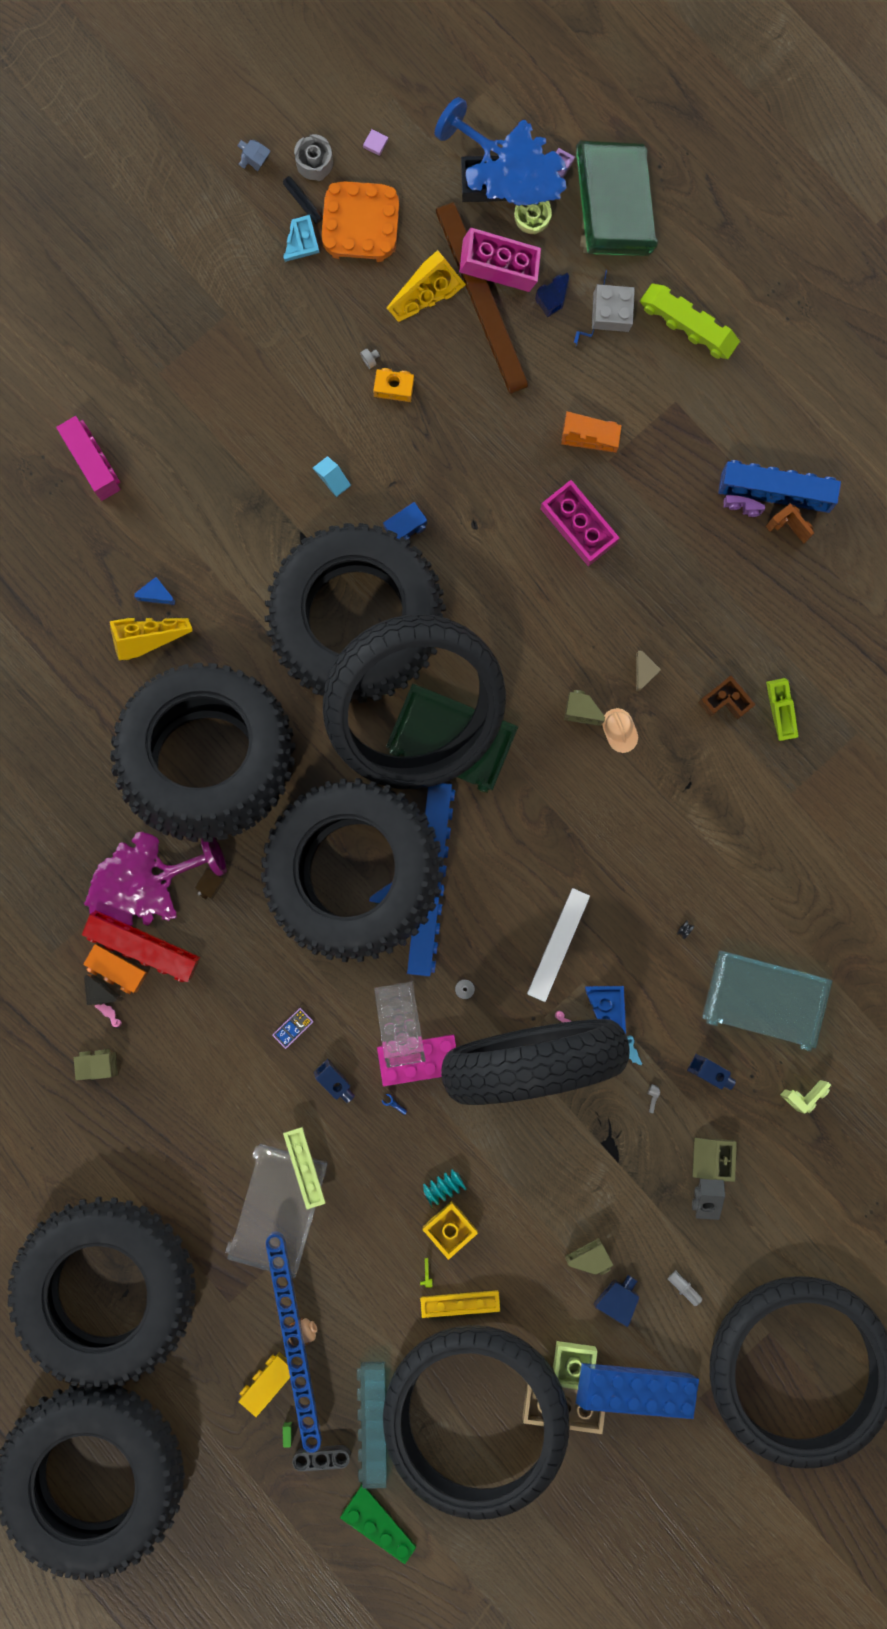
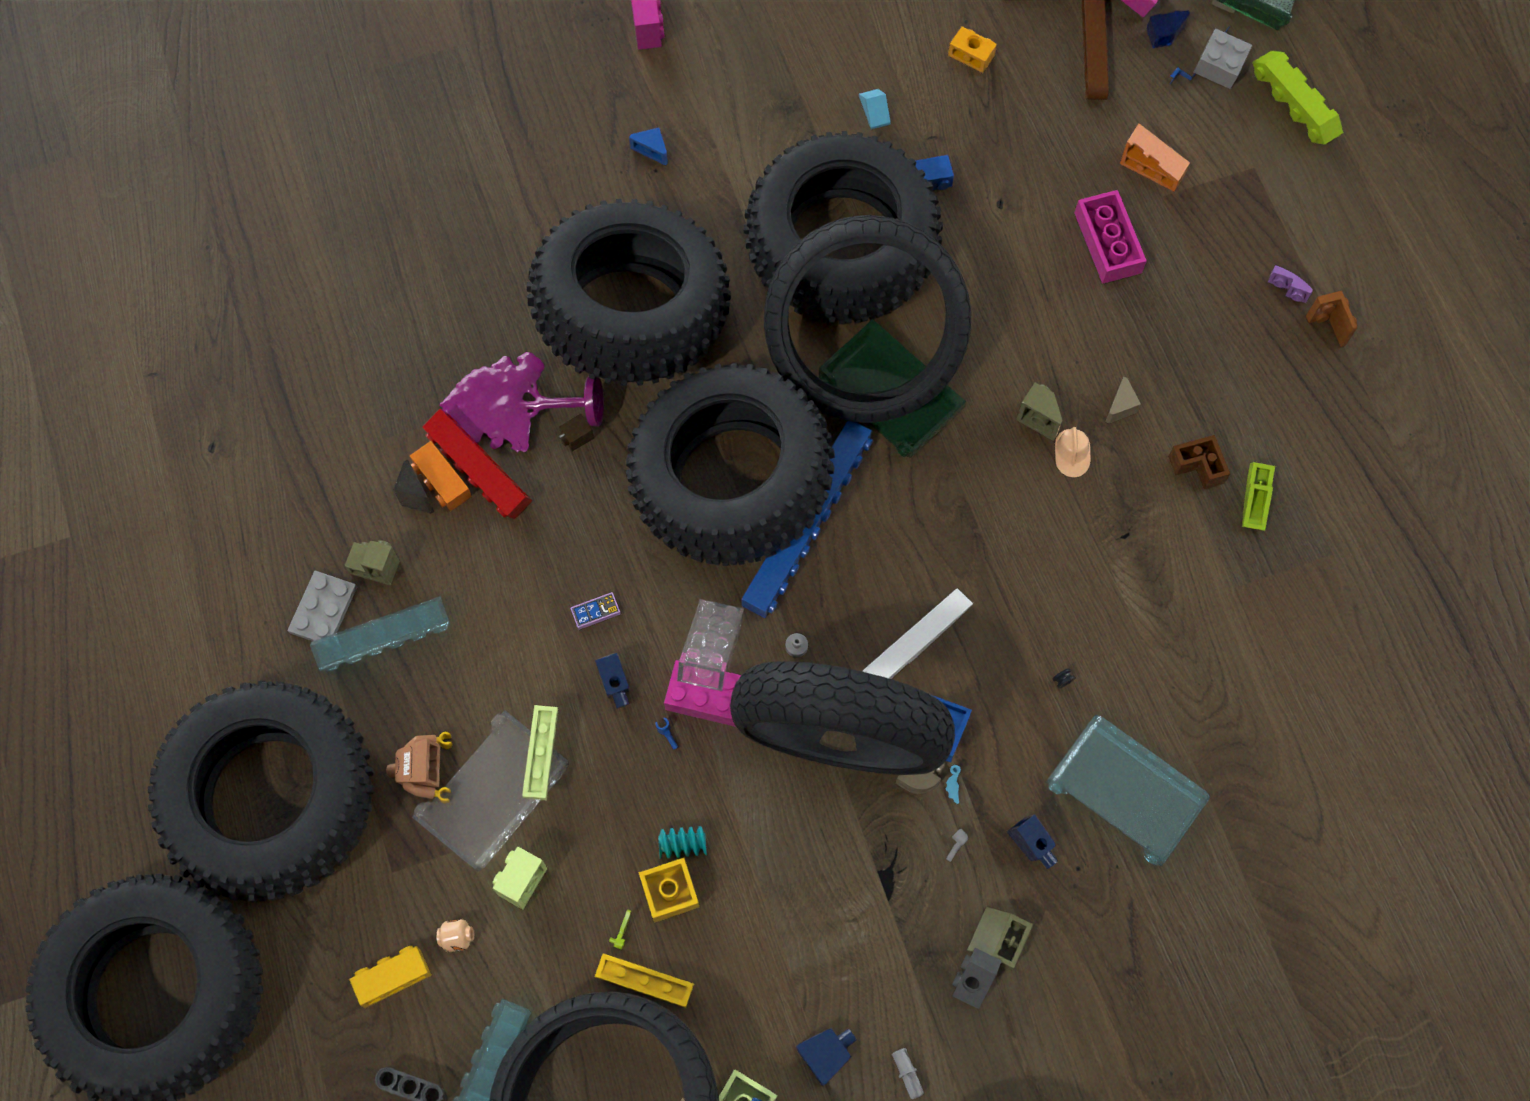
camera: 25 degrees right, 15 degrees down
bright pink piece [95,1004,122,1028] -> none
yellow wedge [109,618,192,660] -> none
blue beam [266,1232,322,1453] -> none
bright green tile [283,1422,293,1447] -> none
light grey tile [360,349,380,369] -> none
olive slope [564,1238,613,1275] -> none
blue brick [718,460,841,513] -> none
yellowish green bracket [780,1080,831,1114] -> none
none -> light grey plate [287,571,357,647]
none -> clear light blue brick [310,596,450,672]
none -> nougat torso [386,732,452,803]
none -> yellowish green brick [493,846,547,909]

